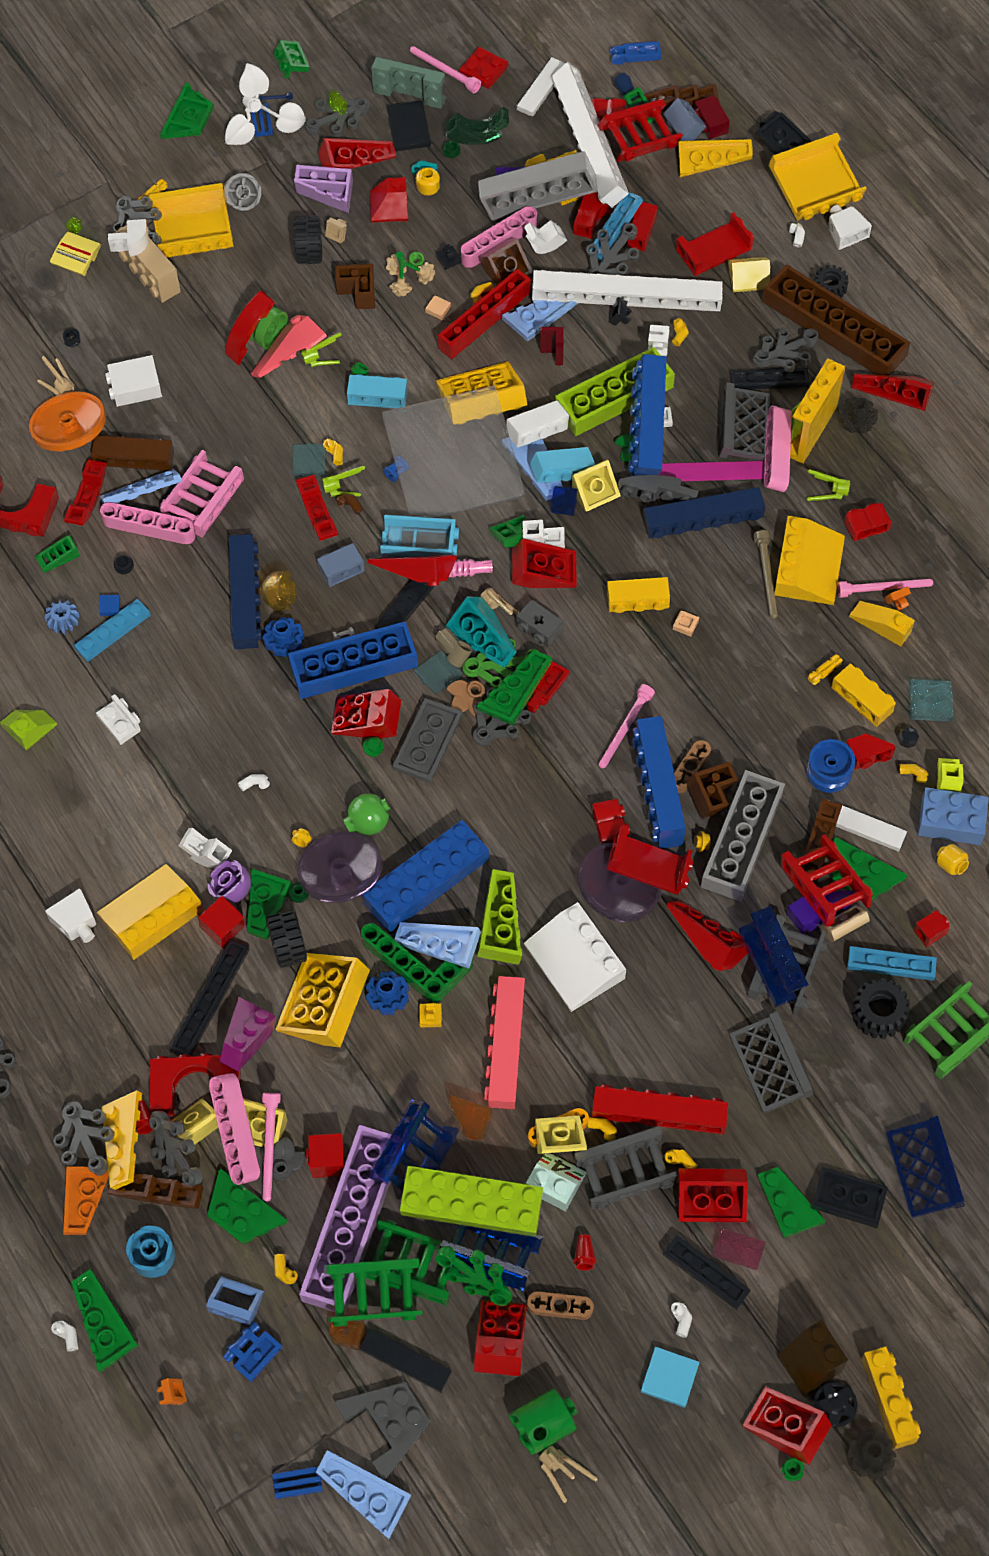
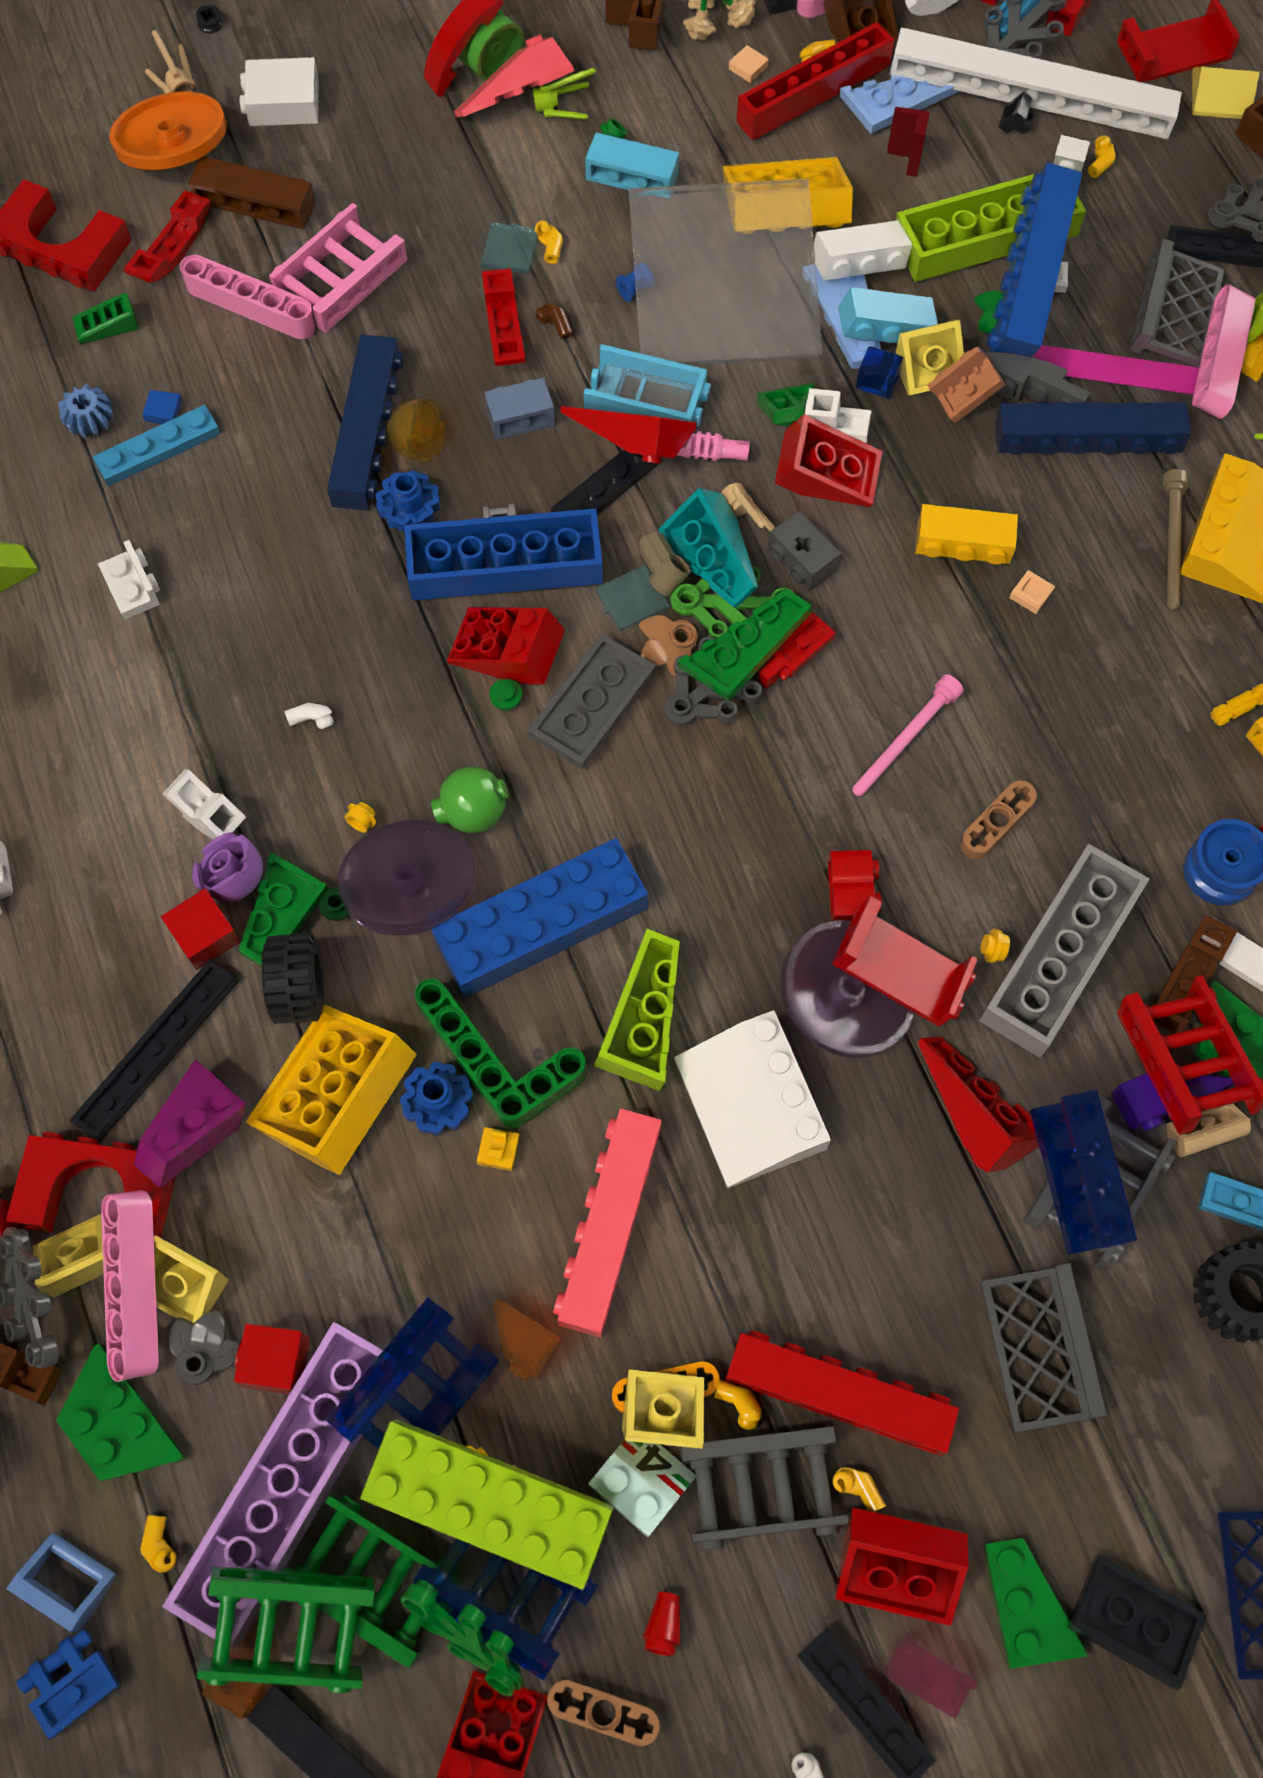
camera: 10 degrees right, 5 degrees up
yellow slope [97,864,203,960] -> none
light blue wing [100,469,182,504] -> none
black plate [114,555,134,574] -> none
bright pink piece [262,1093,281,1202] -> none
lime plant [322,466,365,497] -> none
light blue wing [394,922,481,968] -> none
blue brick [633,716,686,849] -> none
reddish brown brick [686,761,738,819] -> none
none -> nougat bracket [928,347,1006,423]

